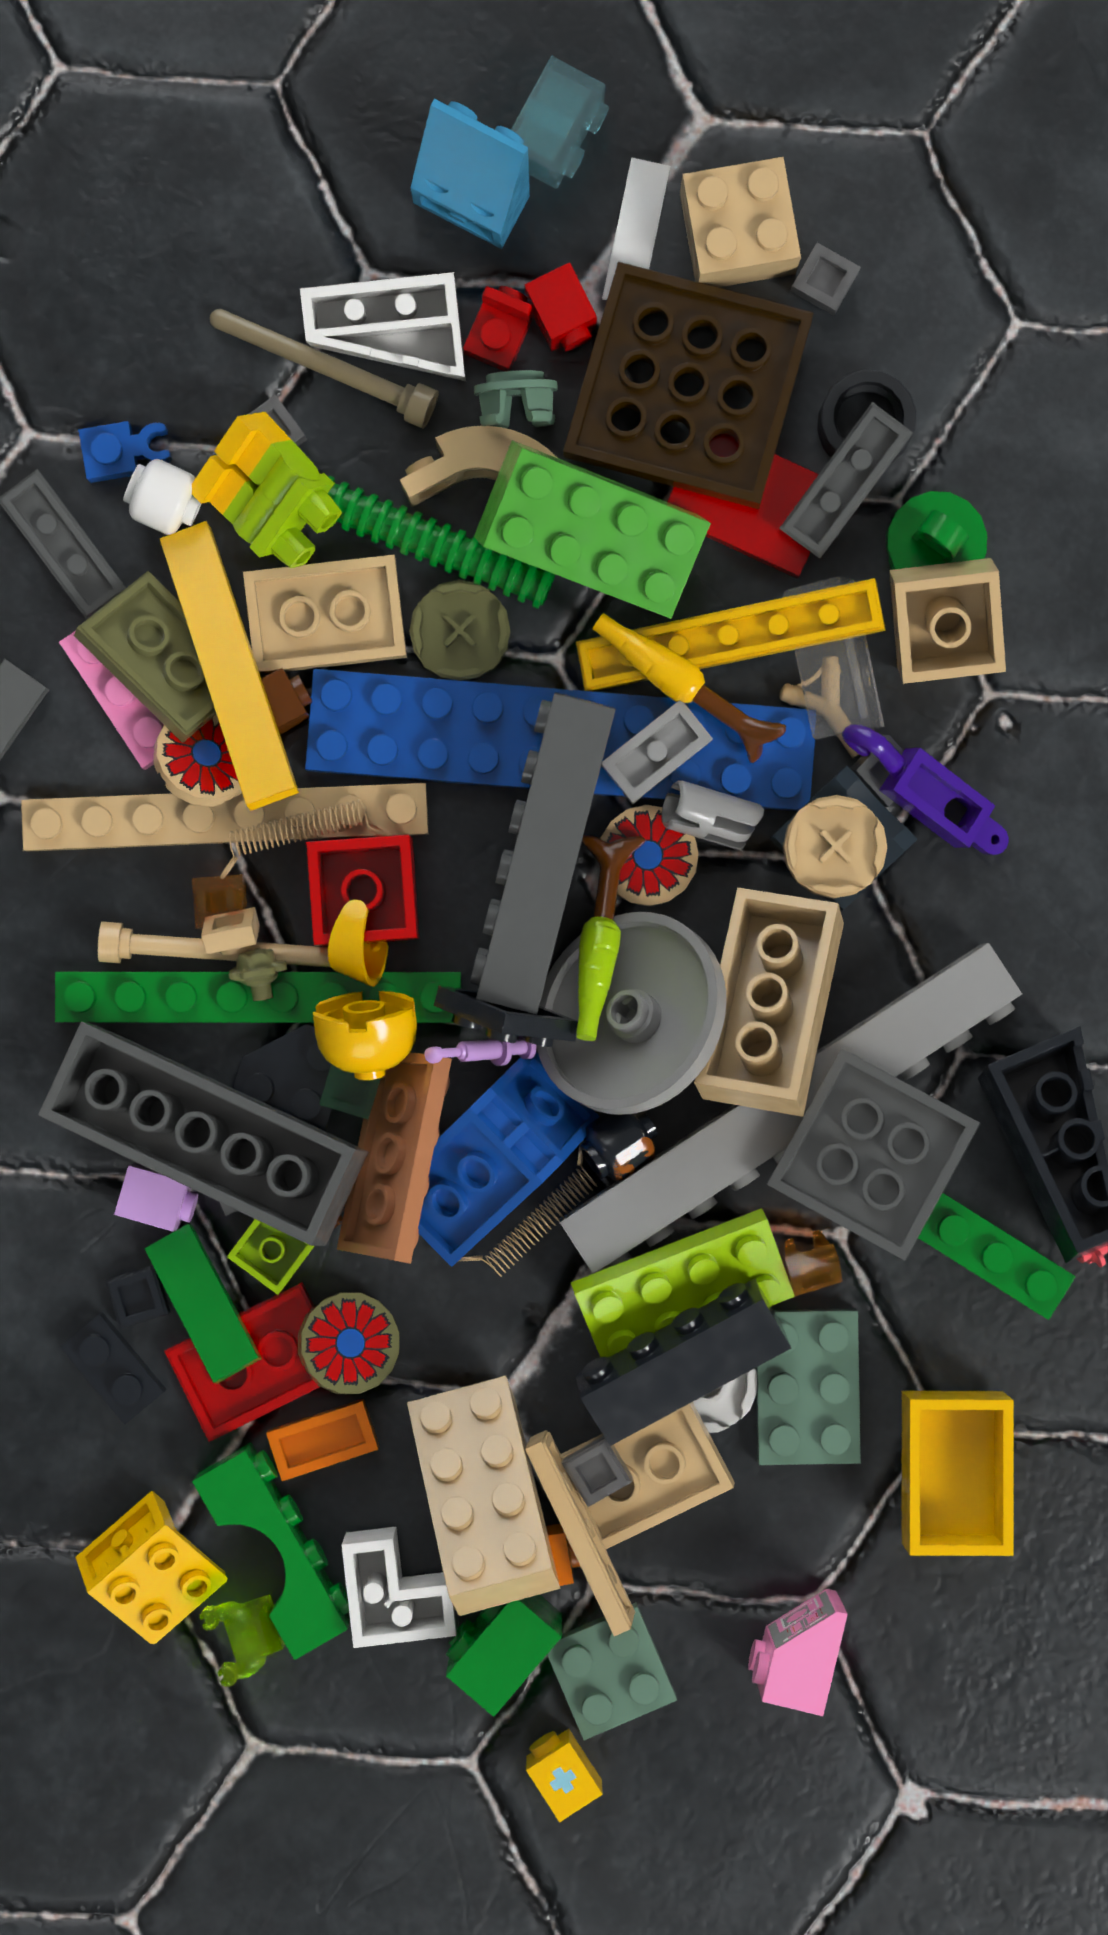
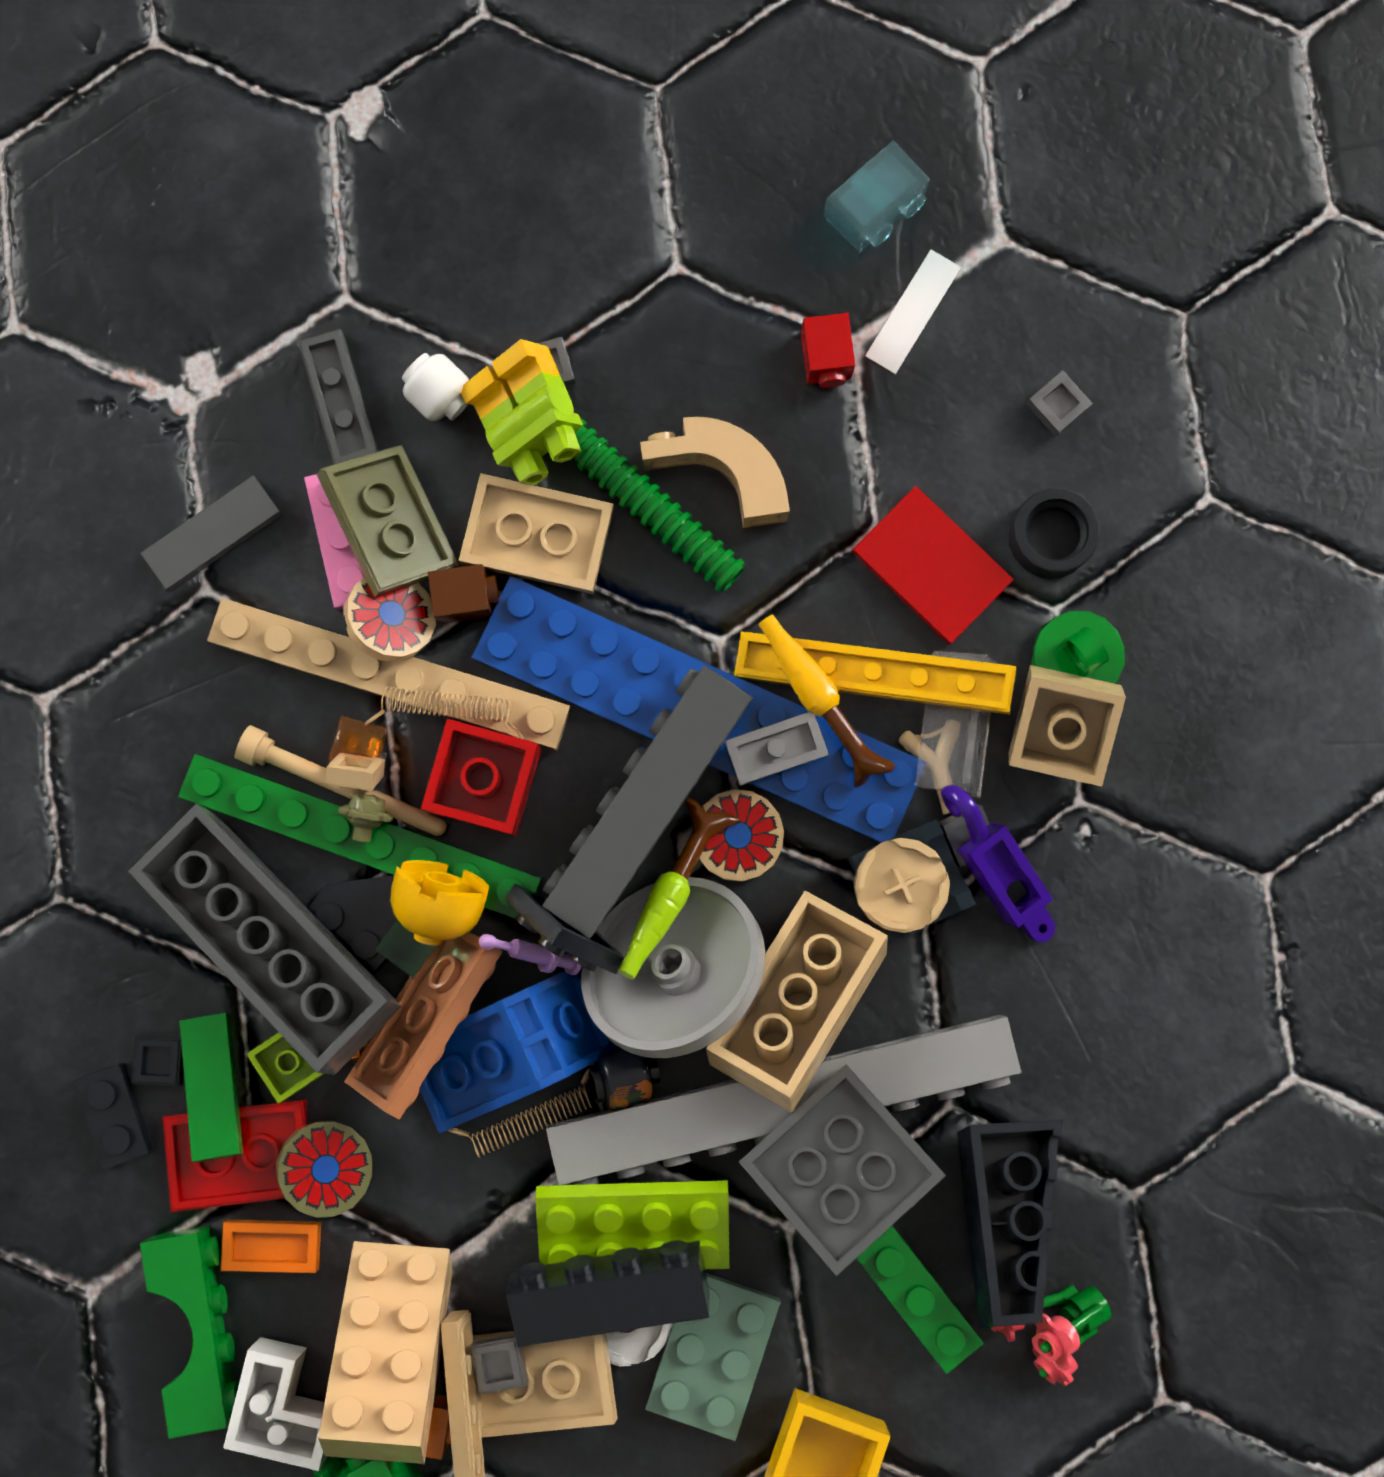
camera: 20 degrees right, 5 degrees down
yellow bracket [75,1491,228,1644] -> none
blue plate [78,421,173,483] -> none
lavender brick [114,1162,198,1232] -> none
yellow tile [159,521,299,811] -> none
clear neon green piece [199,1594,285,1687] -> none
dark tan piece [210,309,439,429] -> none
white wedge [300,272,466,381] -> none
yellow helmet [328,900,389,987] -> none
olive tile [409,580,511,681] -> none
dark azure slope [410,98,530,249] -> none
red bracket [463,286,533,372] -> none
sand green piece [474,370,558,429] -> none
bright green brick [474,440,711,619] -> none
dark brown piece [563,262,814,509] -> none
light grey arm [661,780,764,851] -> none
tan brick [680,157,801,287] -> none
dark grey tile [779,402,913,558] -> none
clear orange tile [785,1230,843,1296] -> none

